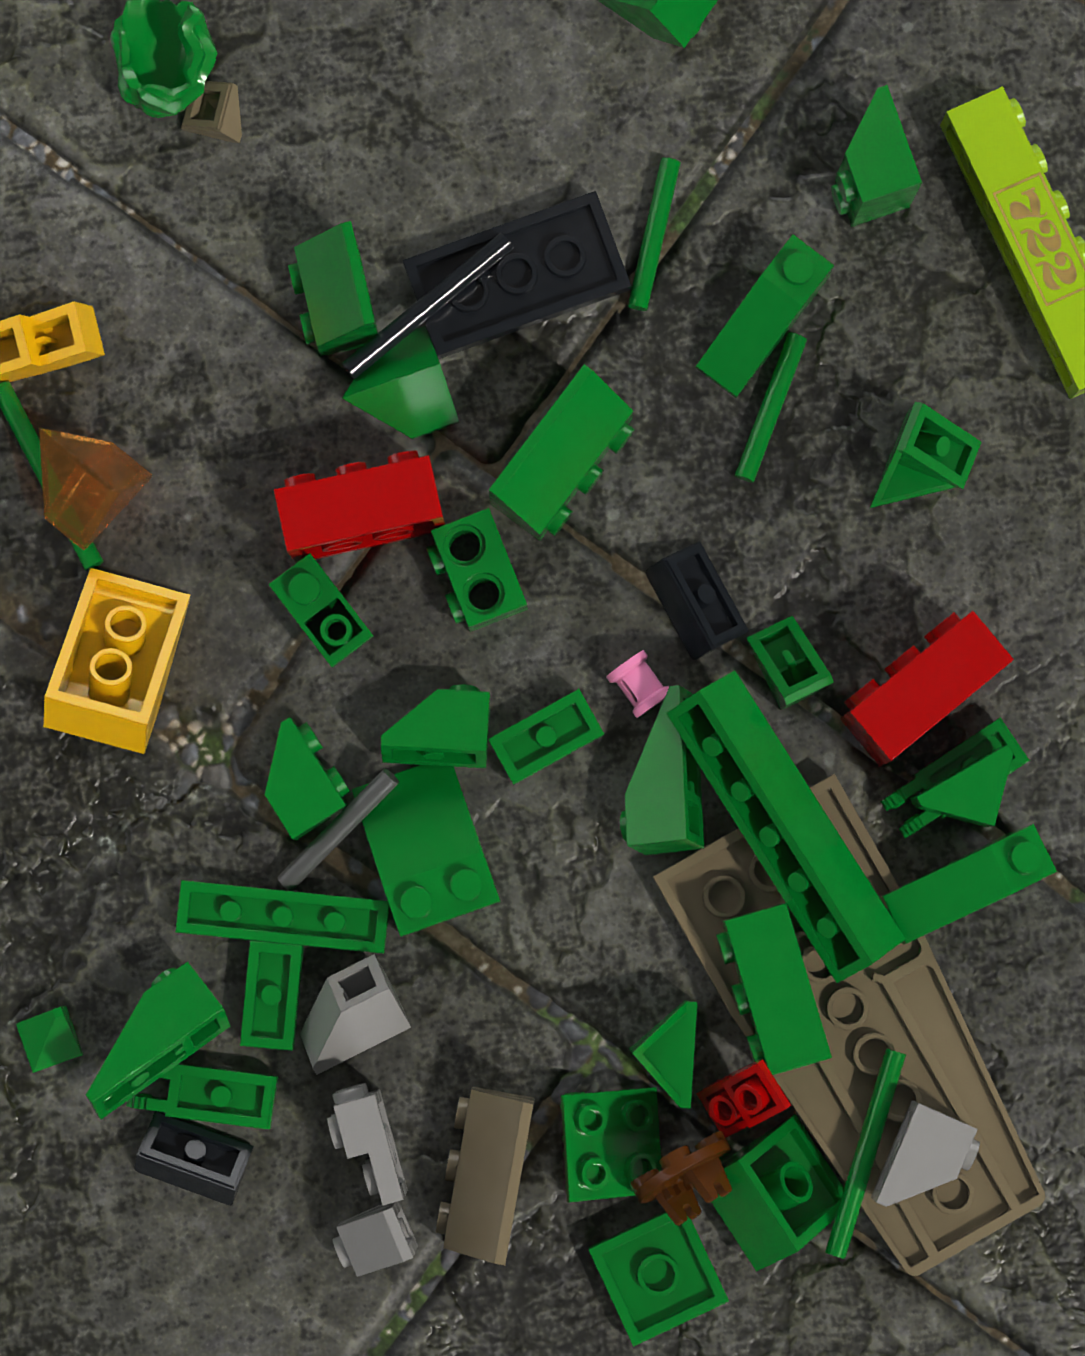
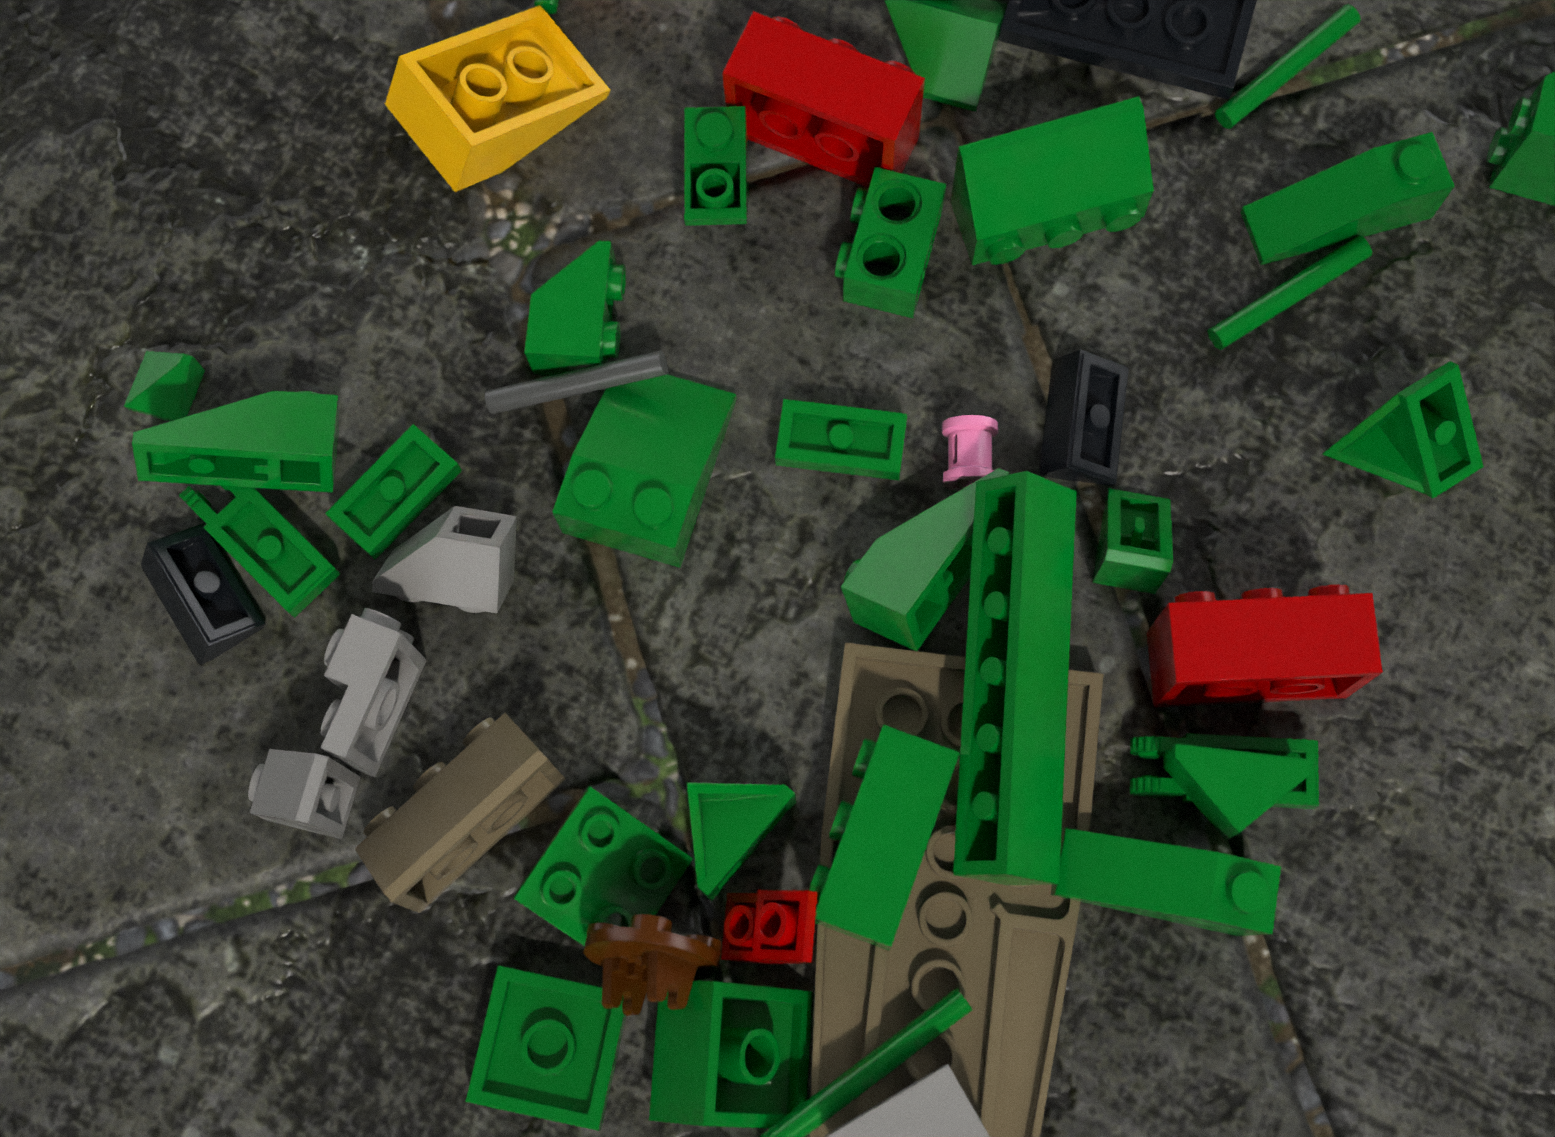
camera: 40 degrees right, 10 degrees down
green plate [175,880,390,954] -> none
green slope [381,684,490,768] -> none

